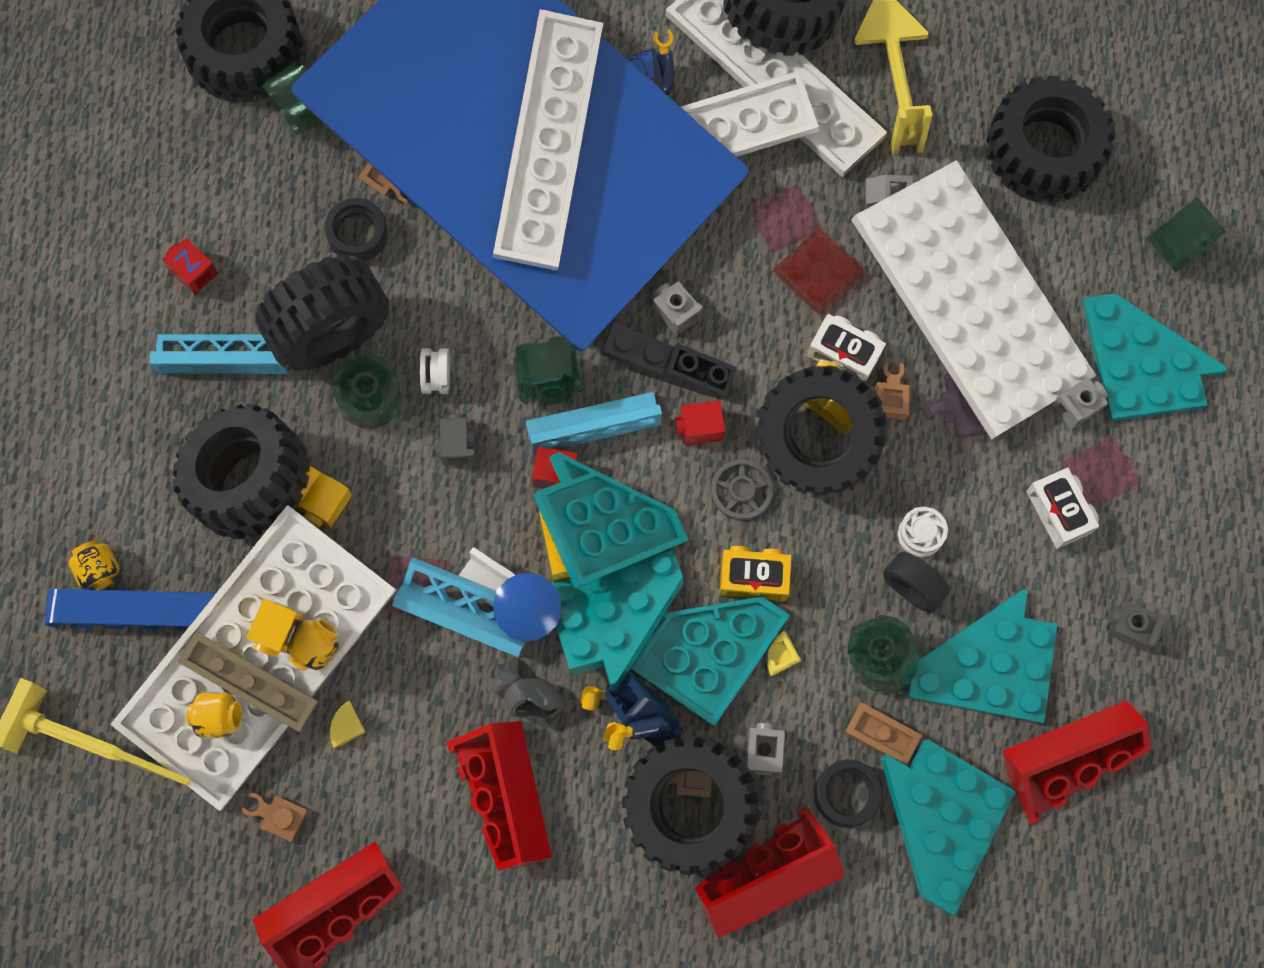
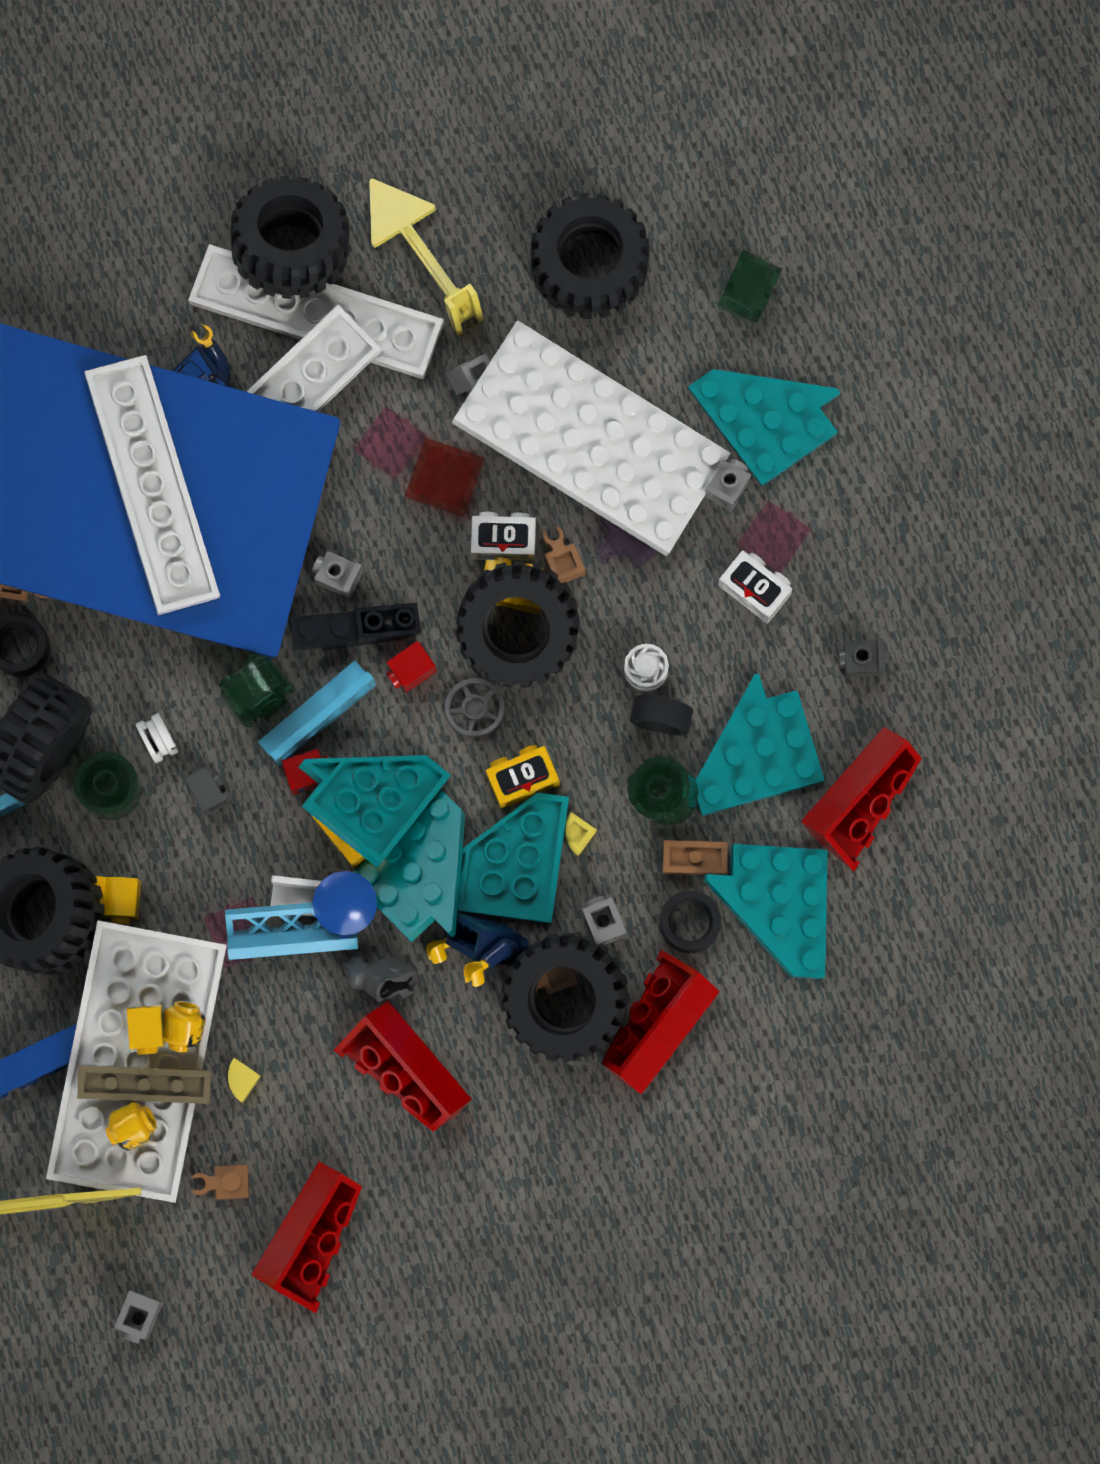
camera: 20 degrees left, 5 degrees up
none -> light grey brick [114,1290,163,1344]

